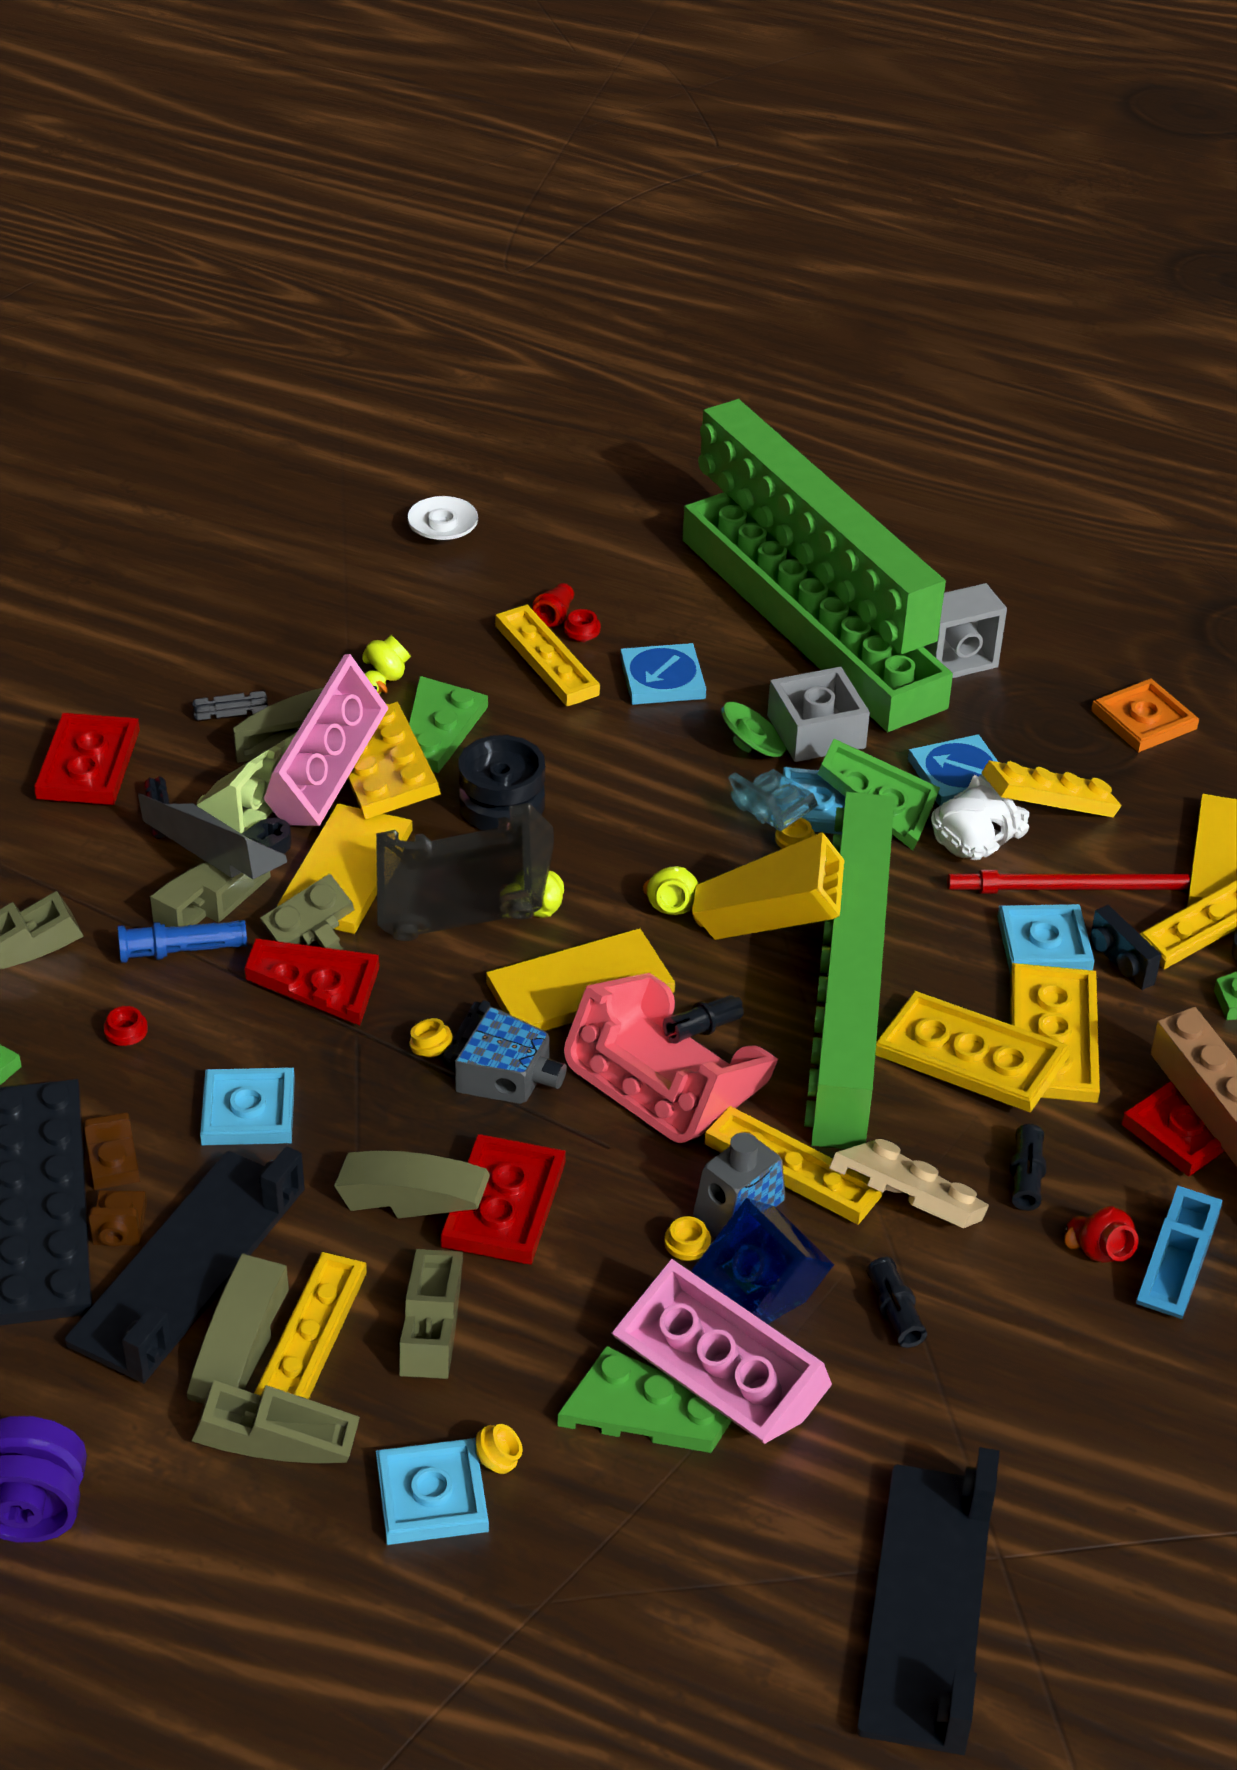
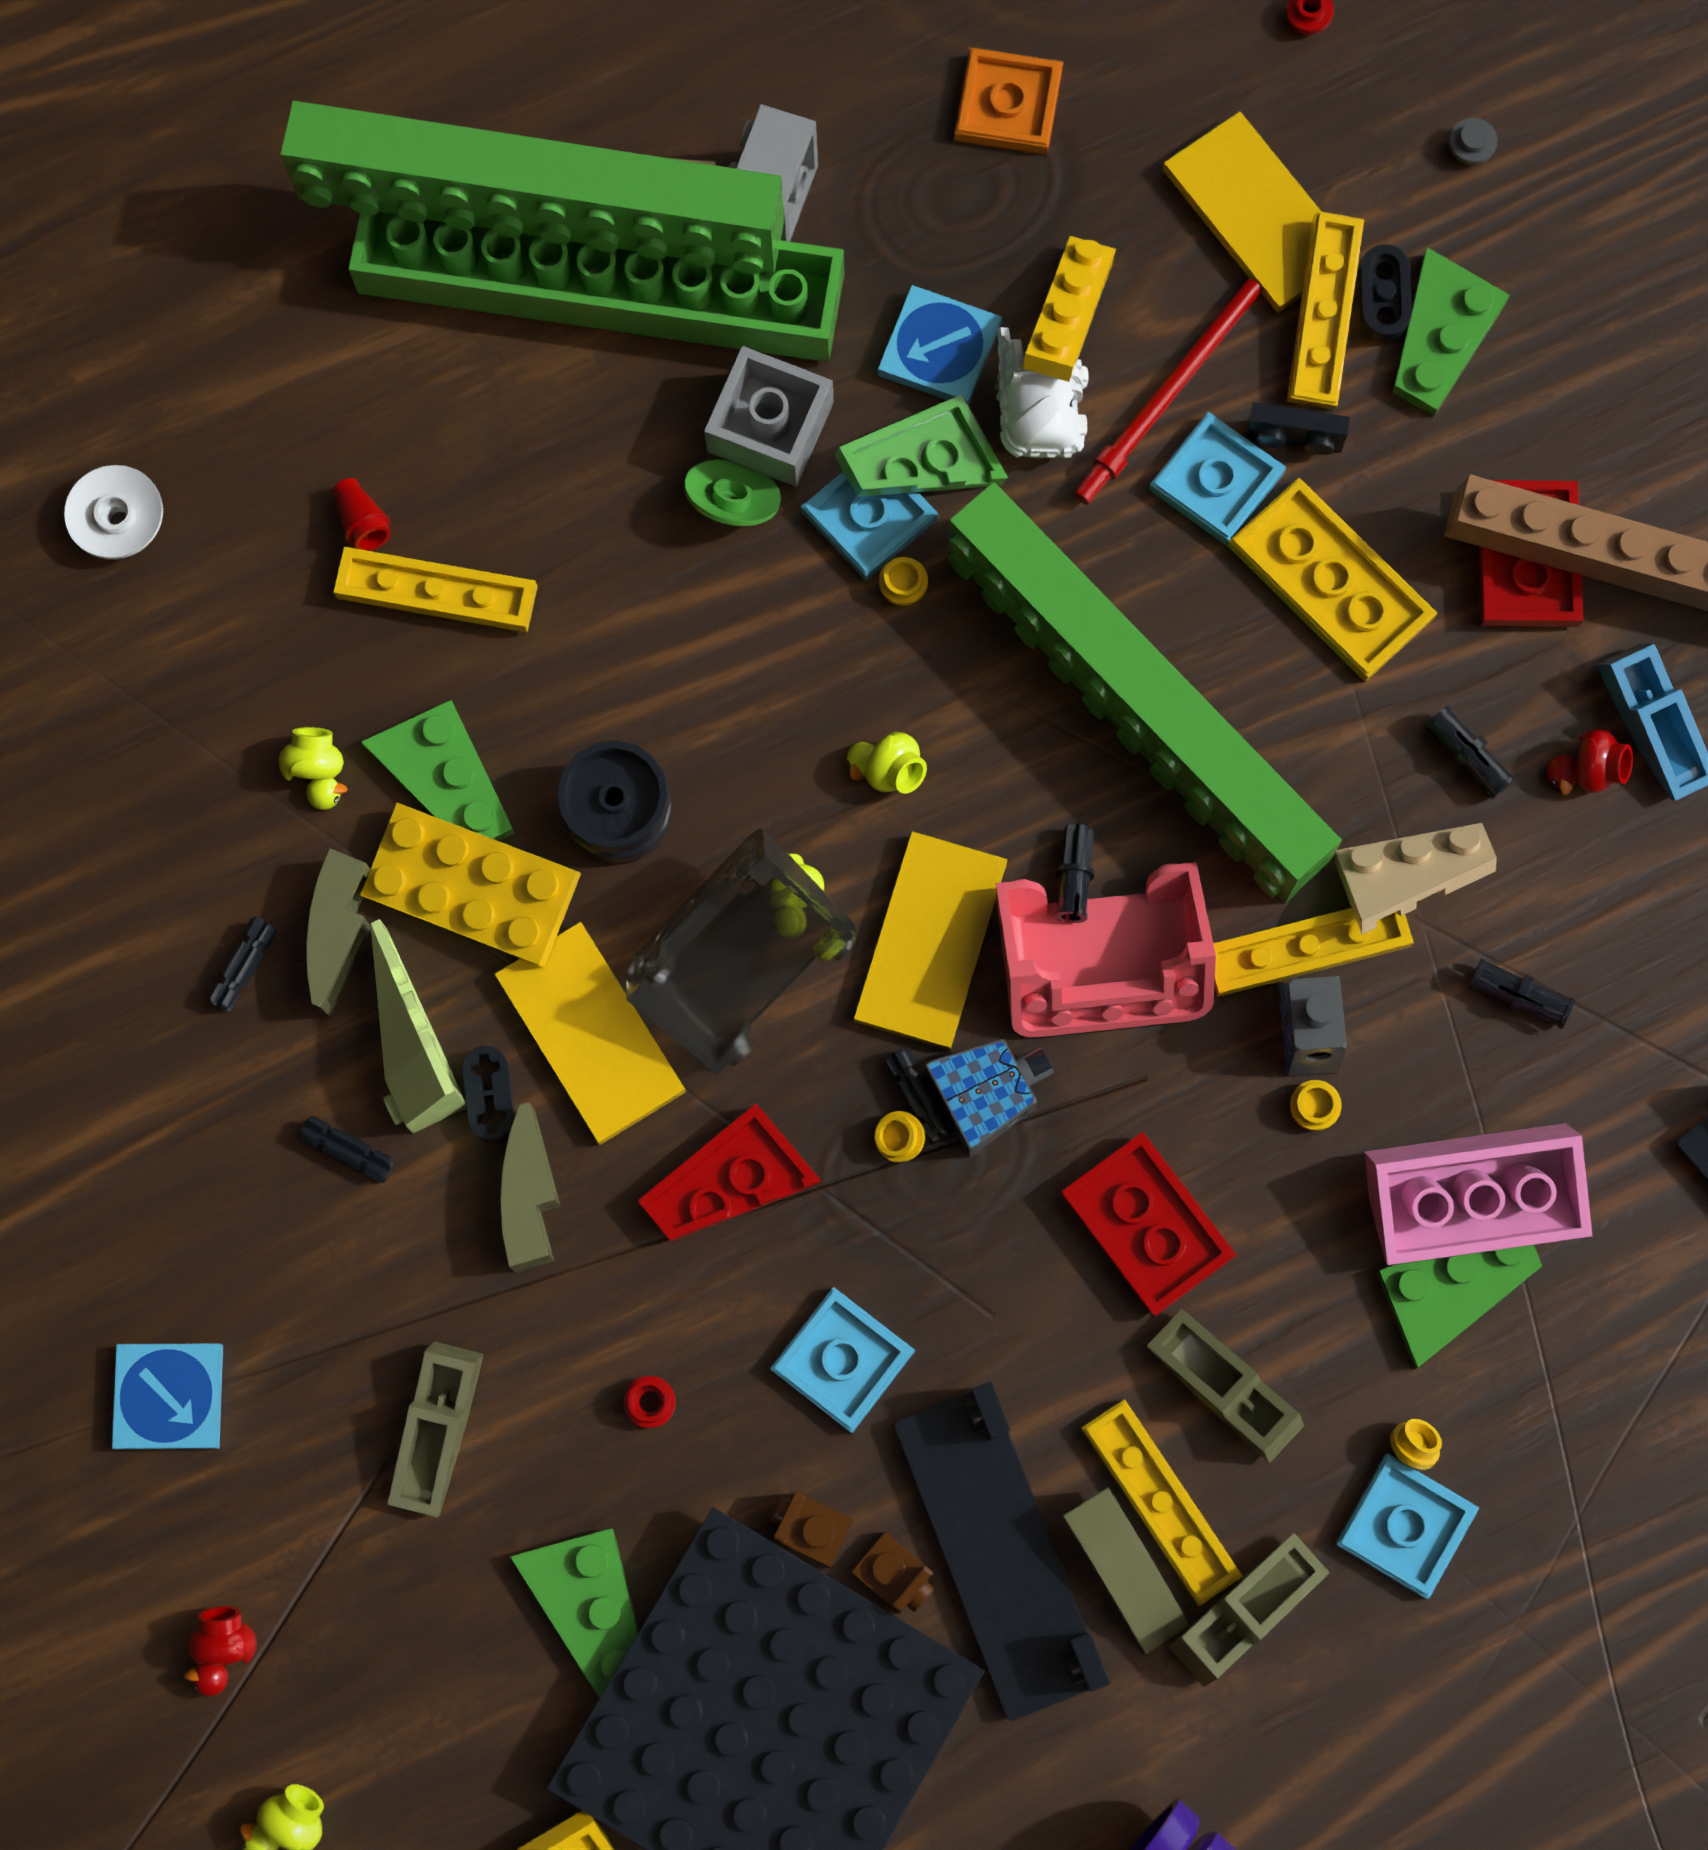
camera: 45 degrees left, 35 degrees up
red plate [35,713,140,805] -> none
blue pin [117,920,247,963] -> none
dark grey wedge [138,794,287,879] -> none
olive hinge [260,874,355,950] -> none
bright pink slope [264,654,388,826] -> none
olive slope [334,1151,490,1219] -> none
red plate [564,609,601,642] -> none
tile [620,643,706,705] -> none
clear blue slope [691,1198,835,1324] -> none
yellow slope [692,832,844,940] -> none
clear light blue bracket [728,769,818,831] -> none
yellow tile [875,991,1070,1113] -> none

